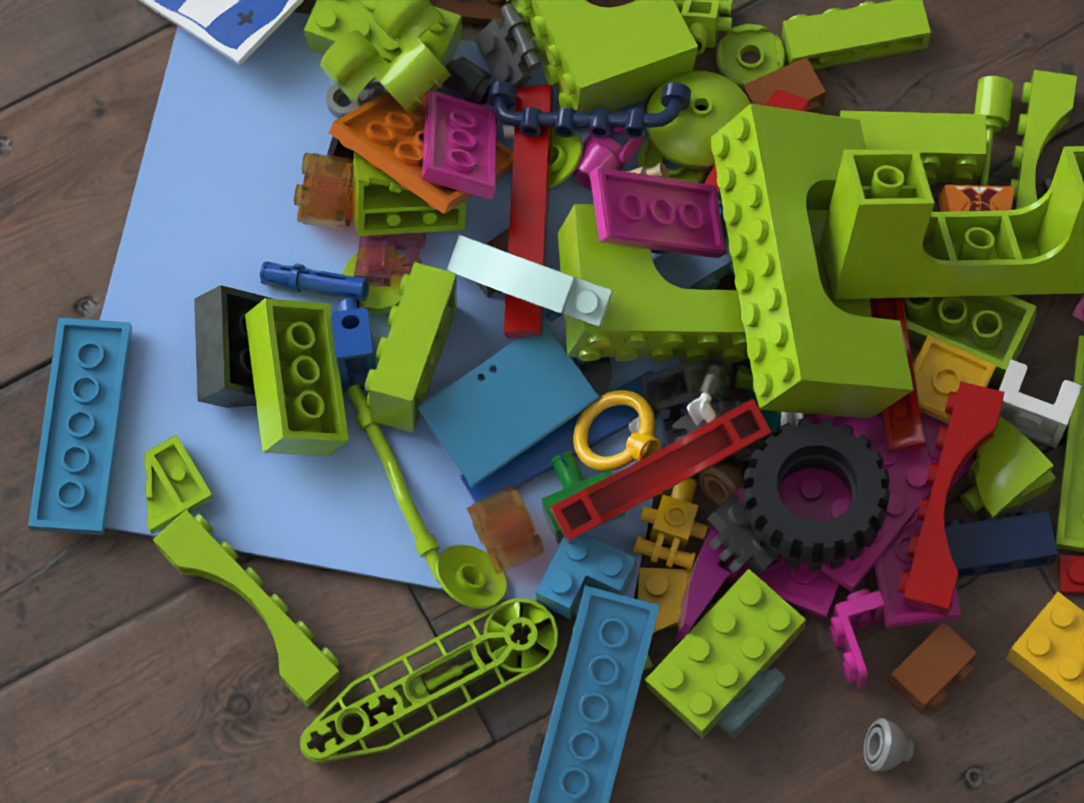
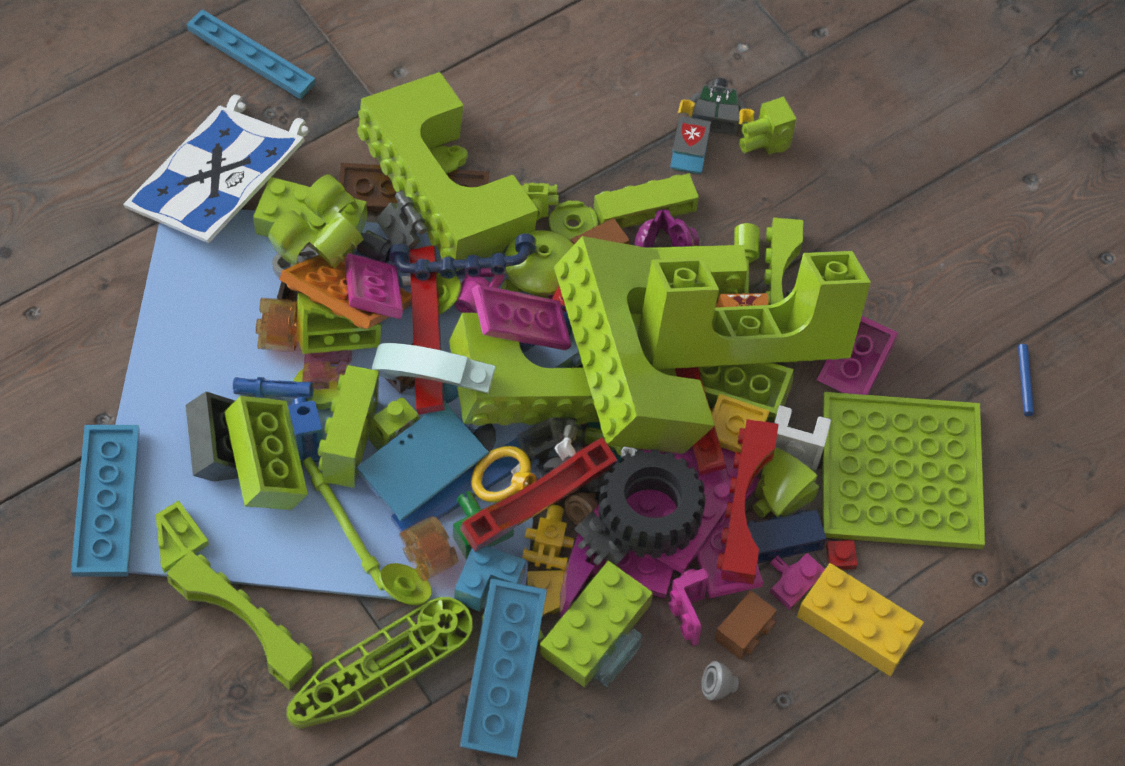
camera: 15 degrees left, 10 degrees down
none -> lime torso [368,397,420,451]
none -> magenta animal [635,210,700,248]
none -> dark pink plate [770,553,825,610]

